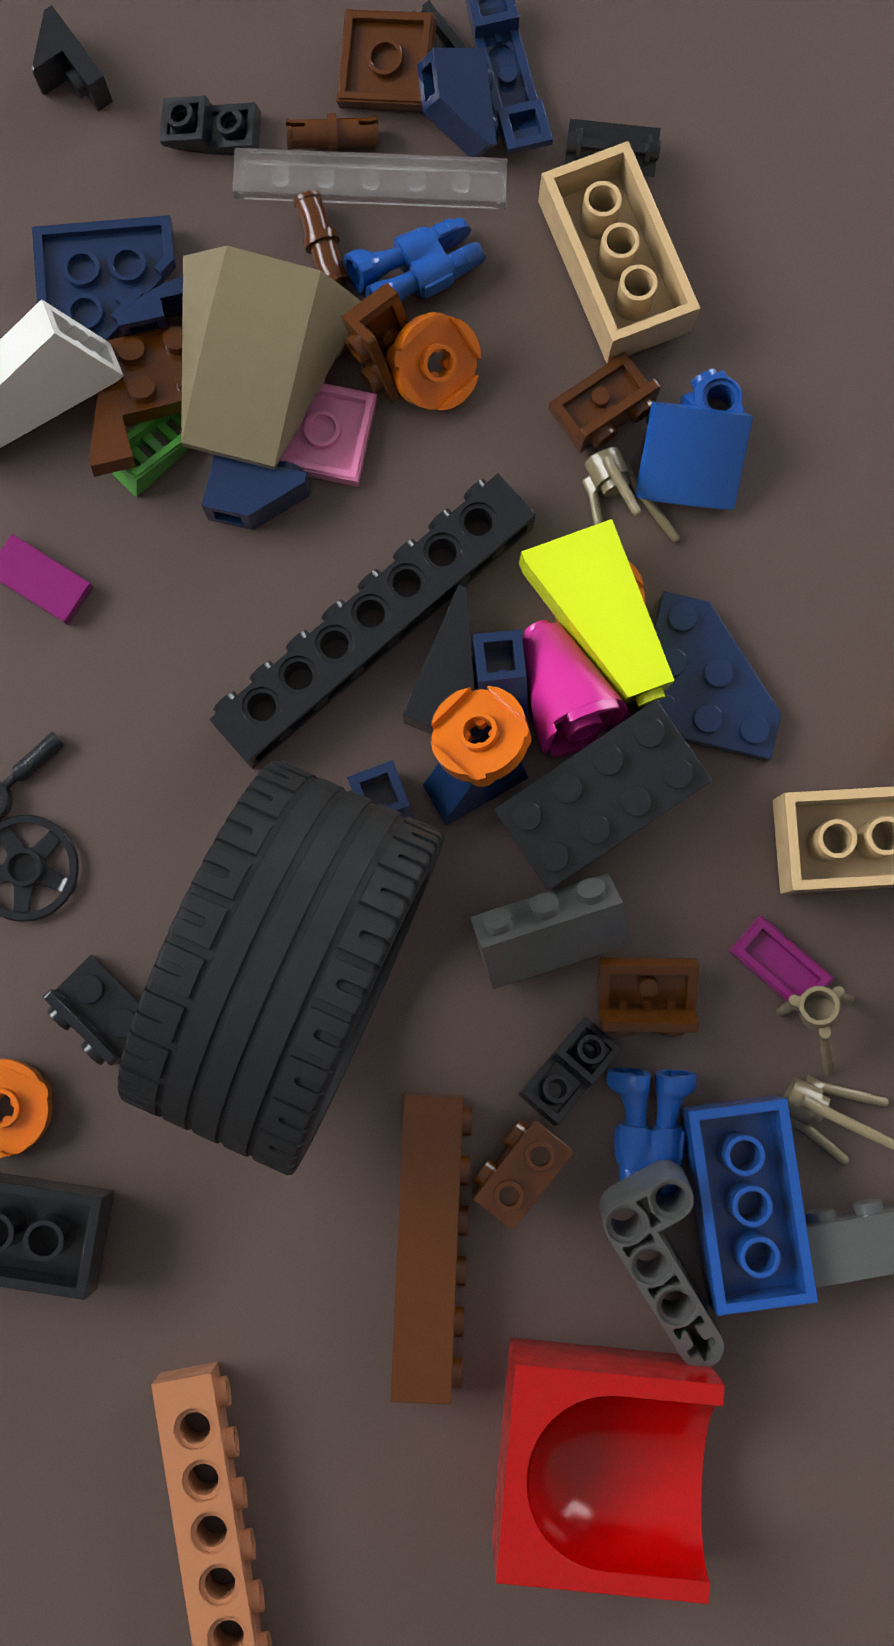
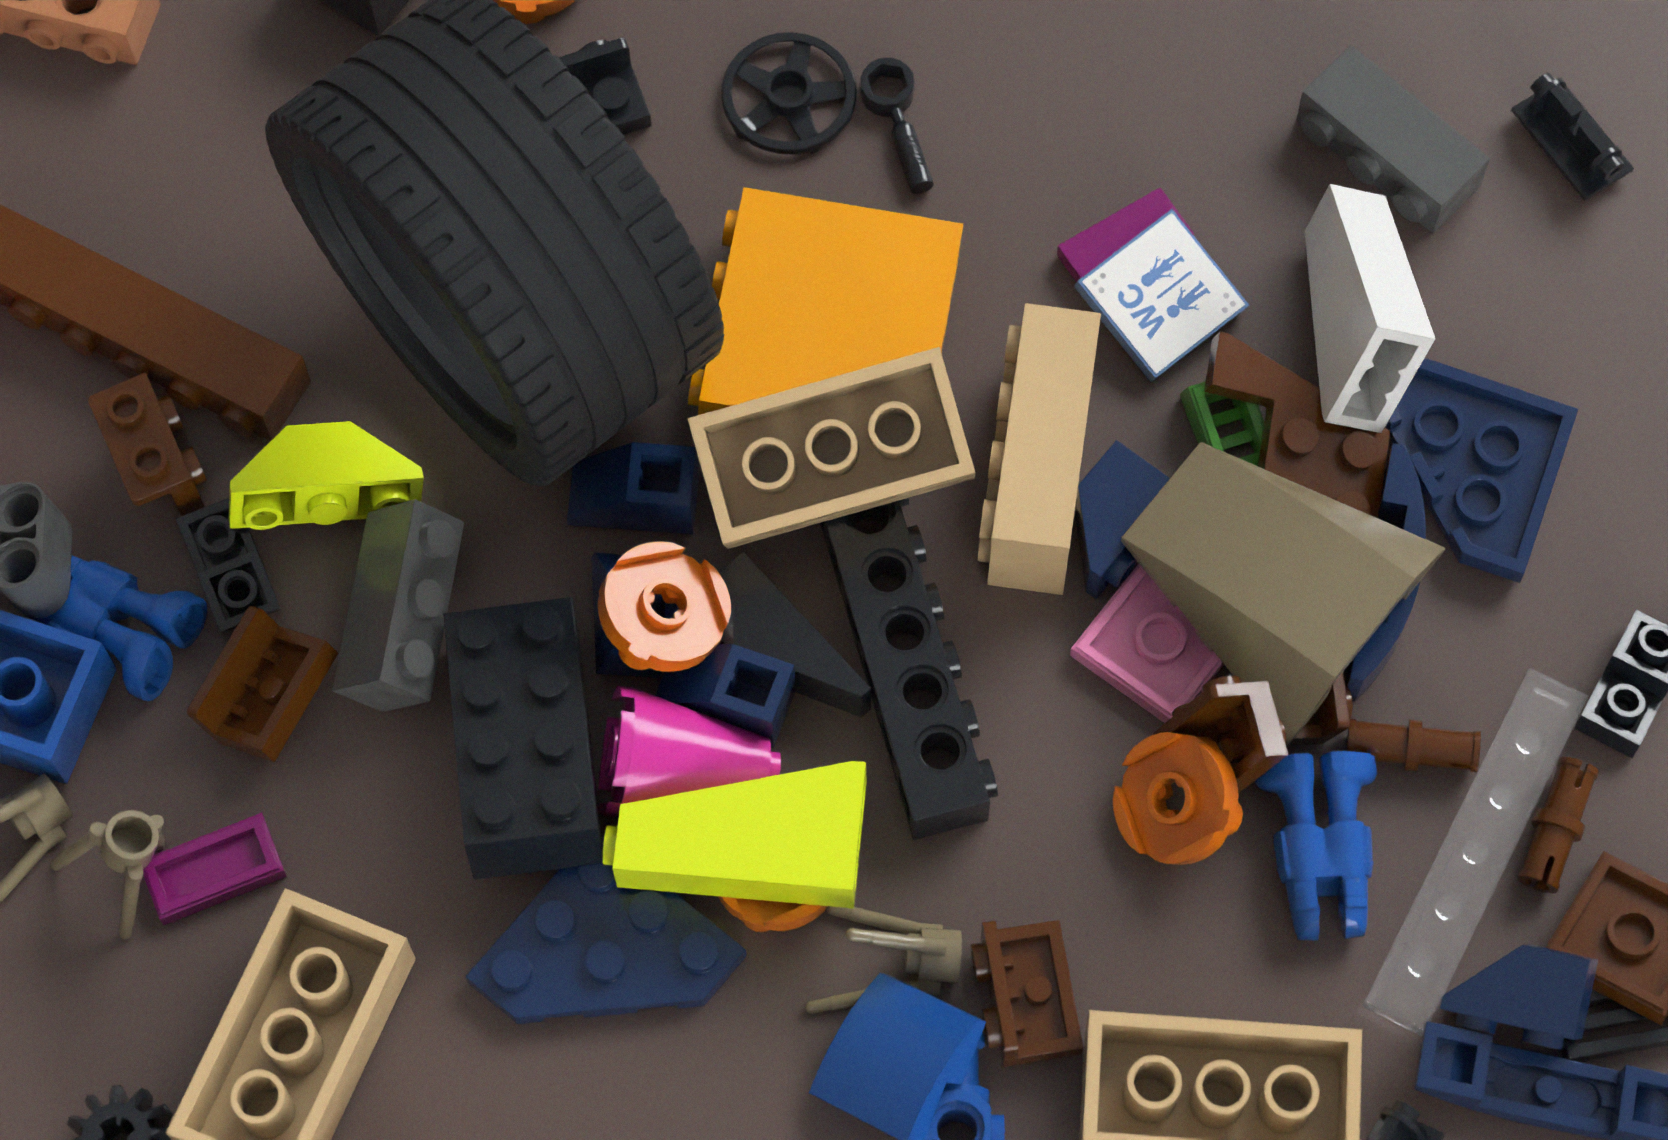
camera: 120 degrees right, 15 degrees down
none -> neon yellow slope [228,421,424,530]
none -> tan brick [687,347,975,549]
none -> light orange panel [688,187,964,415]
none -> tan brick [977,303,1101,595]
none -> white tile [1074,209,1249,383]

